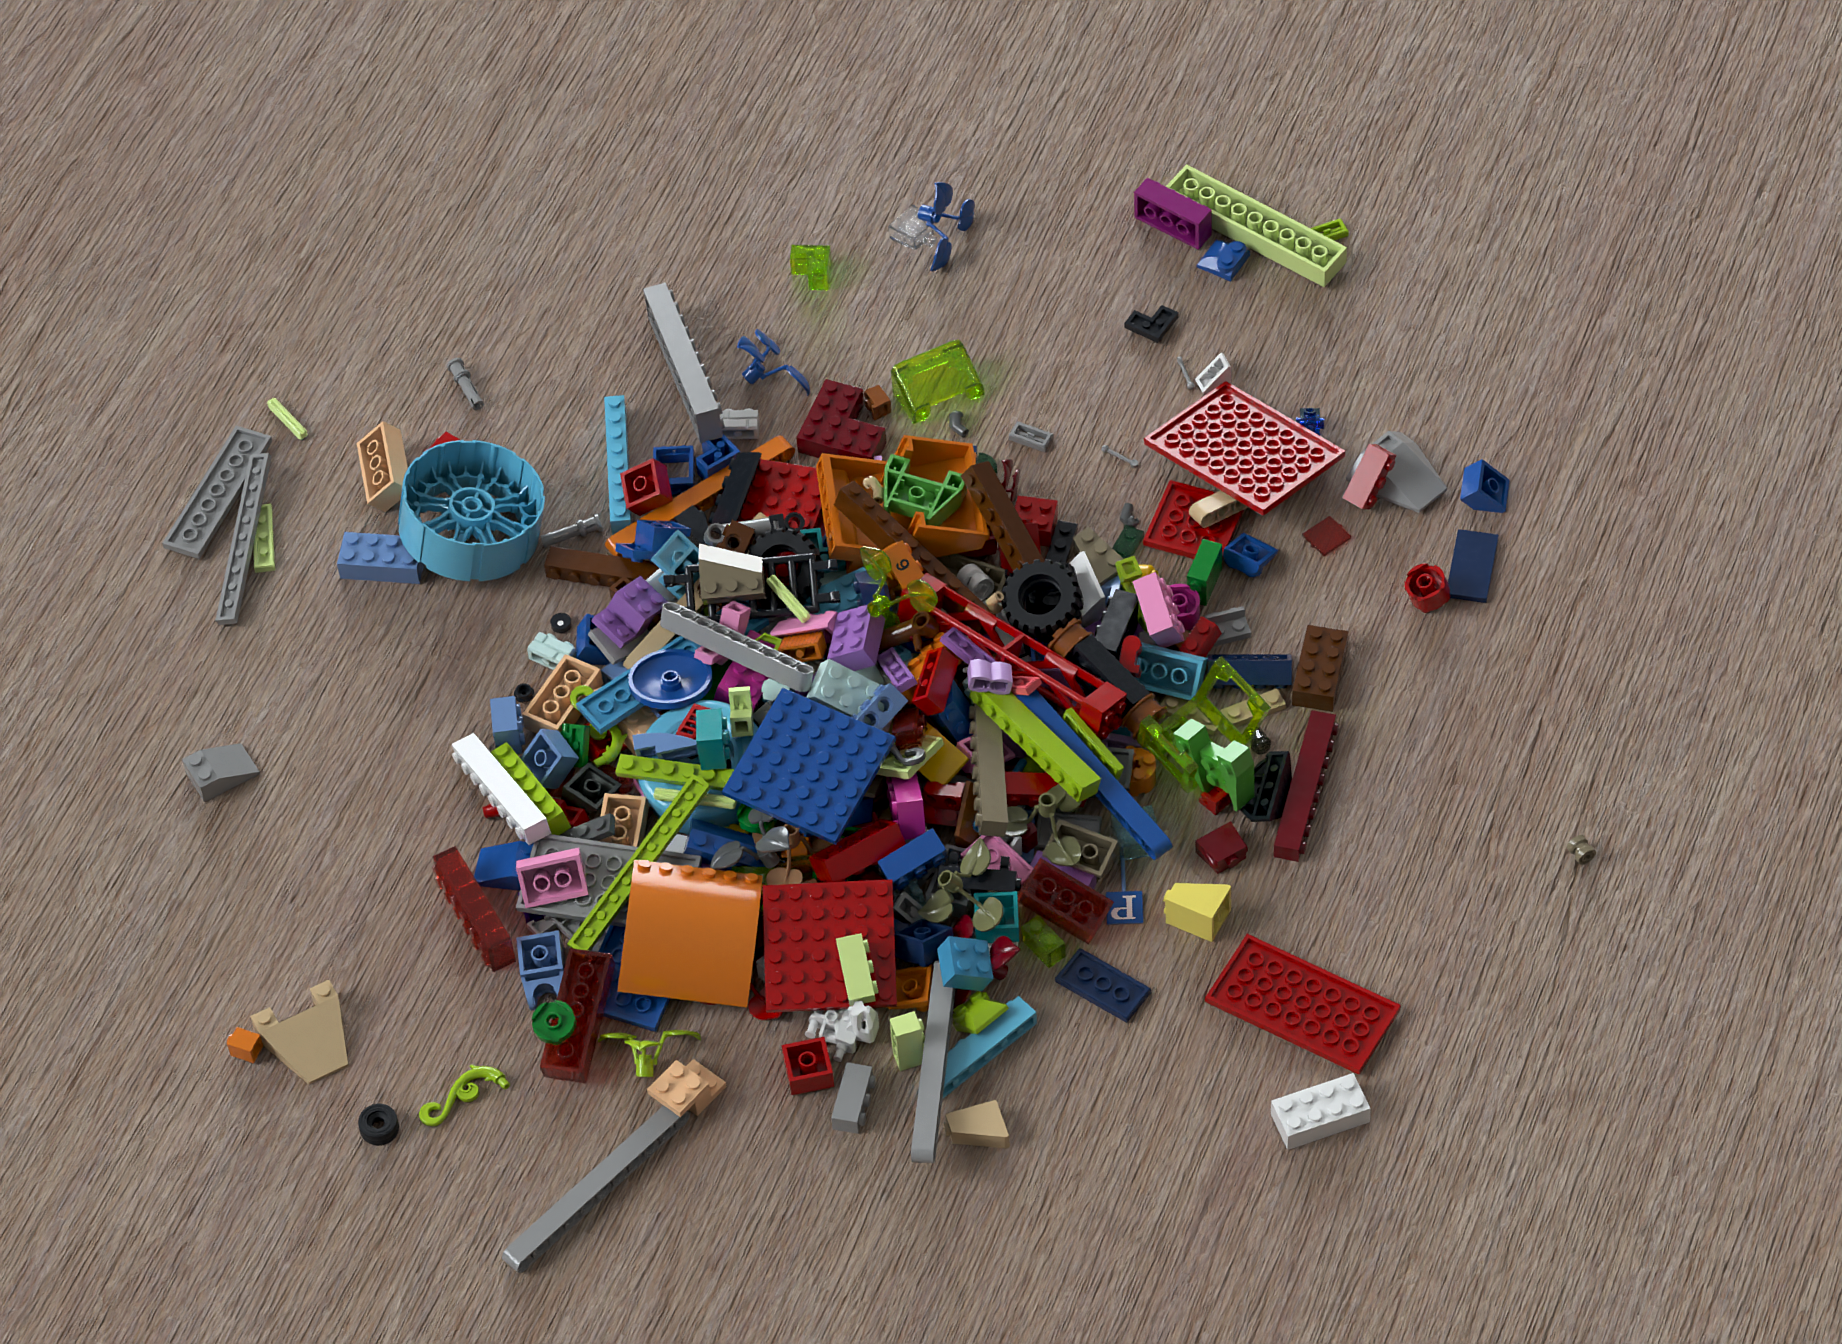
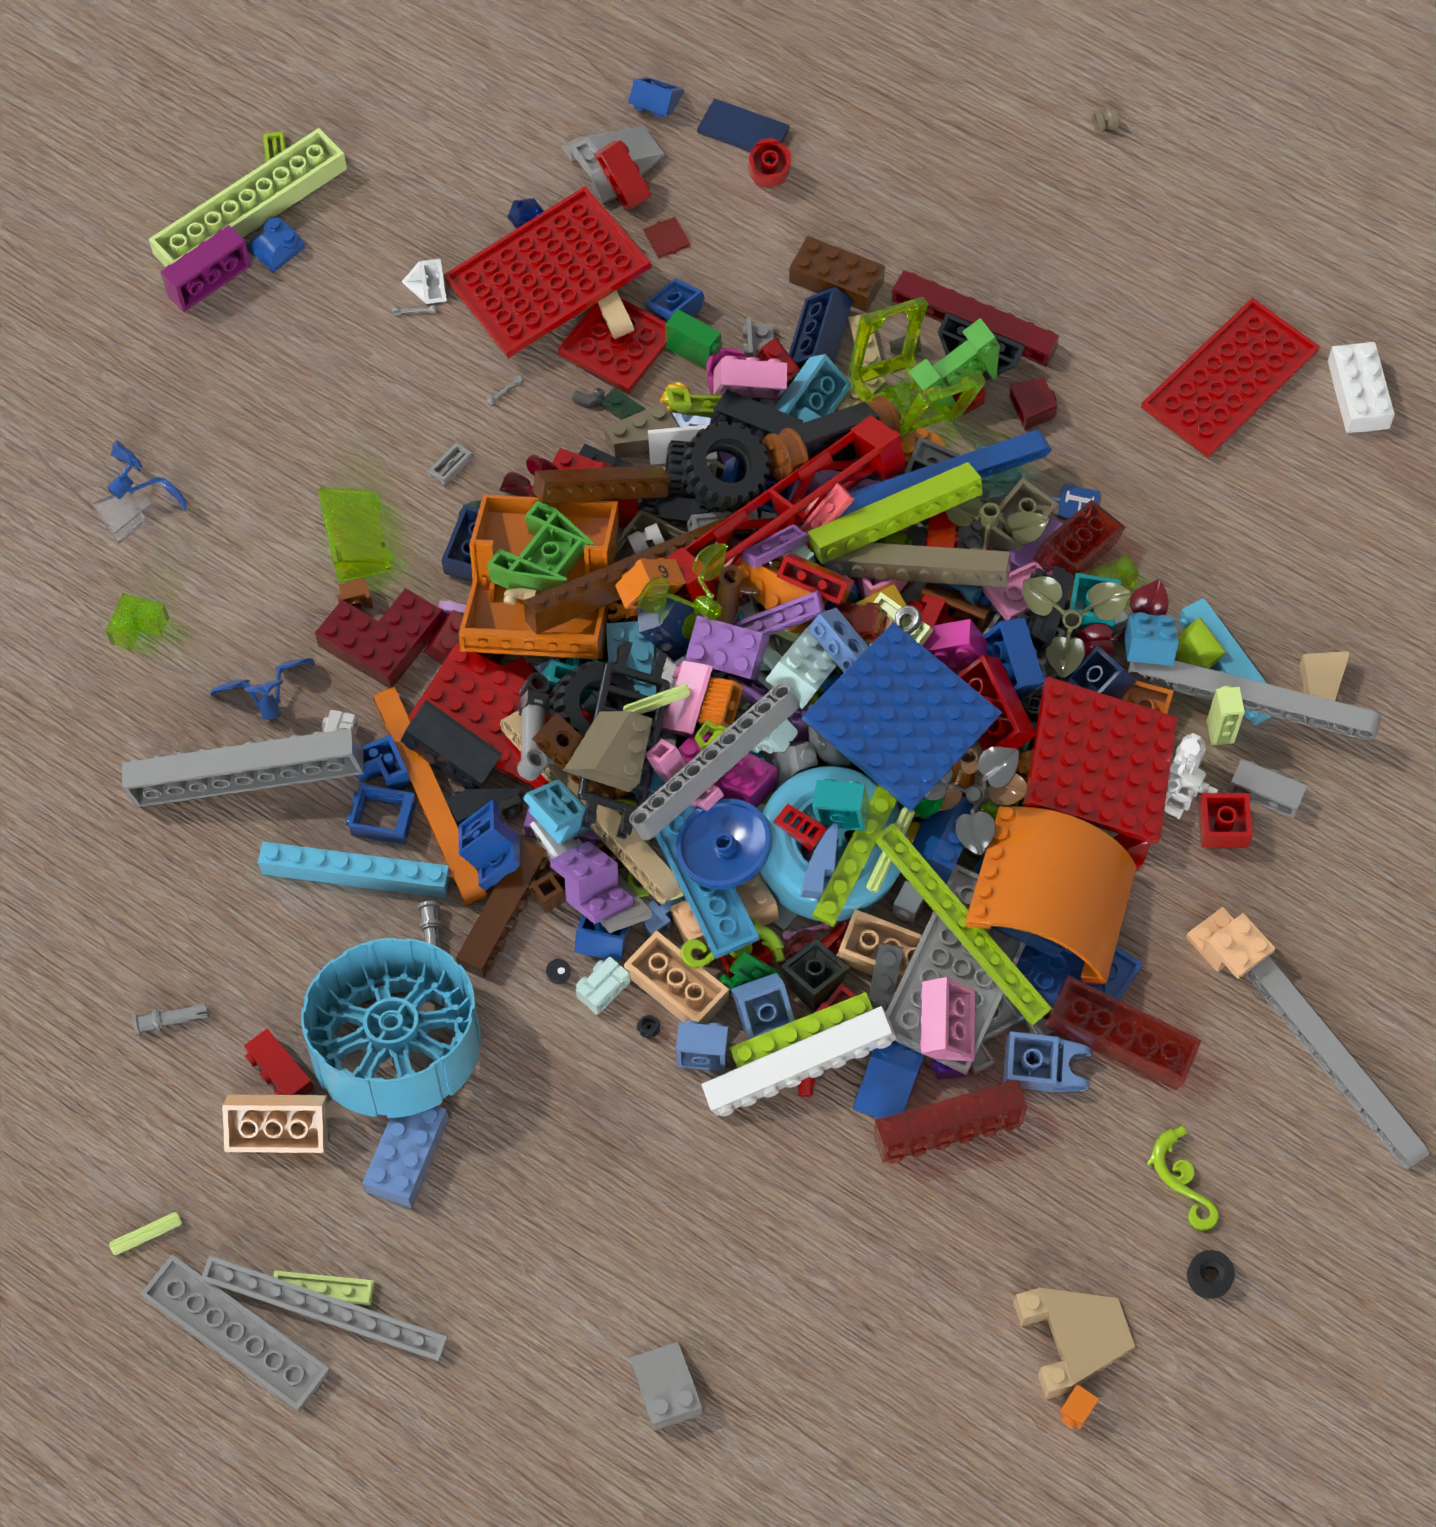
camera: 80 degrees left, 10 degrees up
green plate [532,1000,577,1045] -> none
lime plant [598,1030,701,1077] -> none
red brick [620,458,673,516] -> none
yellowish green brick [728,686,754,737] -> none
yellowish green brick [836,933,878,1006] -> none
dark grey arm [949,410,969,437] -> none
lavender brick [967,659,1013,695] -> none
tan arm [986,591,1004,614] -> none
dark blue tile [1055,948,1151,1023] -> none
lime tile [1062,708,1124,780] -> none
red leg [1119,635,1142,678] -> none
black plate [1124,305,1179,343] -> none
light yellow slope [1163,883,1231,942] -> none

